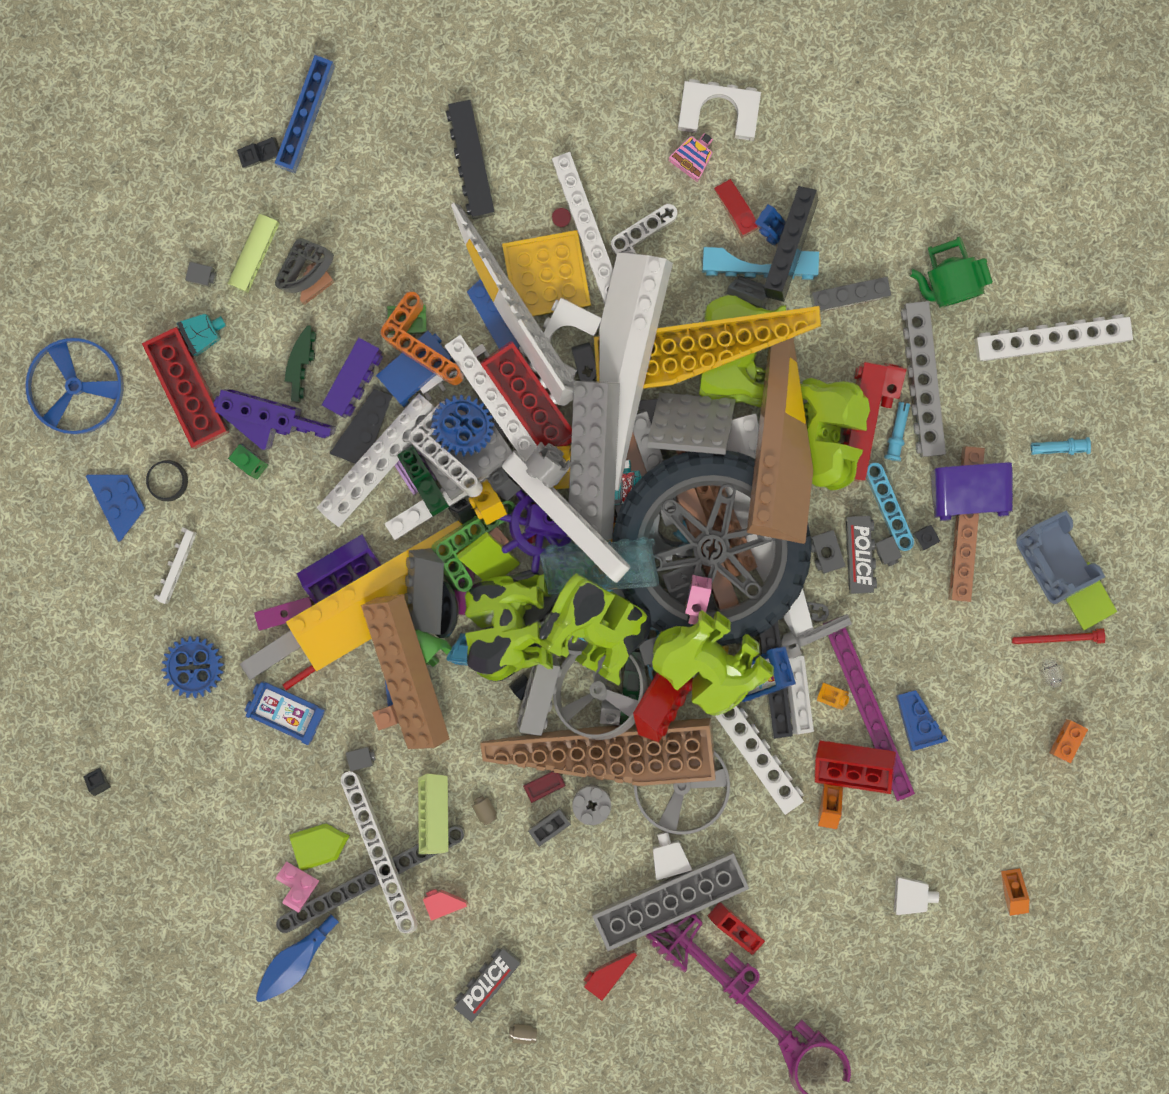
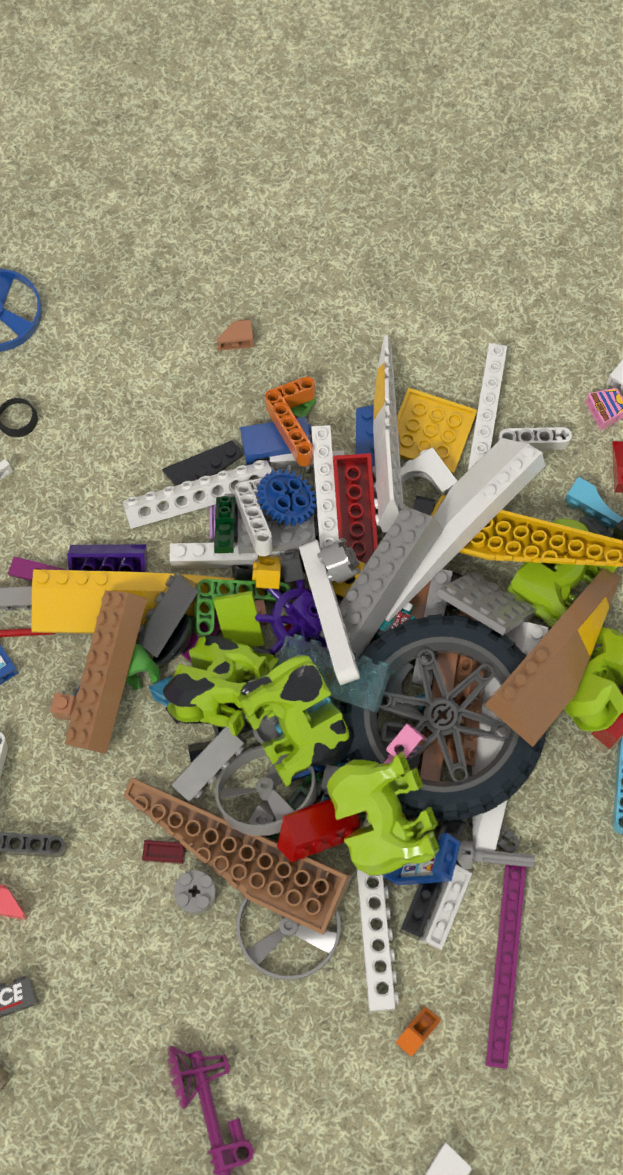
camera: 30 degrees right, 20 degrees down
red brick [142,327,230,449] -> none
teal torso [176,314,226,357] -> none
dark grey brick [185,262,217,288] -> none
dark purple wedge [214,388,337,450] -> none
yellowish green brick [227,214,280,293] -> none
green torso [228,442,269,480] -> none
black slope [237,137,280,168] -> none
blue brick [275,55,335,174] -> none
dark grey beam [275,238,334,293] -> none
dark green slope [284,325,317,403] -> none
dark purple brick [322,338,383,419] -> none
dark grey brick [346,746,376,771] -> none
yellowish green brick [418,774,448,854] -> none
black brick [446,100,495,220] -> none
dark tan brick [472,795,497,825] -> none
dark grey brick [528,807,571,847] -> none
dark red tile [552,208,571,228] -> none
red slope [583,950,637,1001] -> none
light grey brick [592,851,749,951] -> none
white torso [653,832,692,880] -> none
red slope [707,902,765,956] -> none
dark grey brick [811,530,846,574] -> none
red slope [815,740,896,794] -> none
light orange bracket [817,683,849,710] -> none
dark grey brick [845,516,877,594] -> none
dark grey brick [875,536,902,567] -> none
blue wing [896,690,948,751] -> none

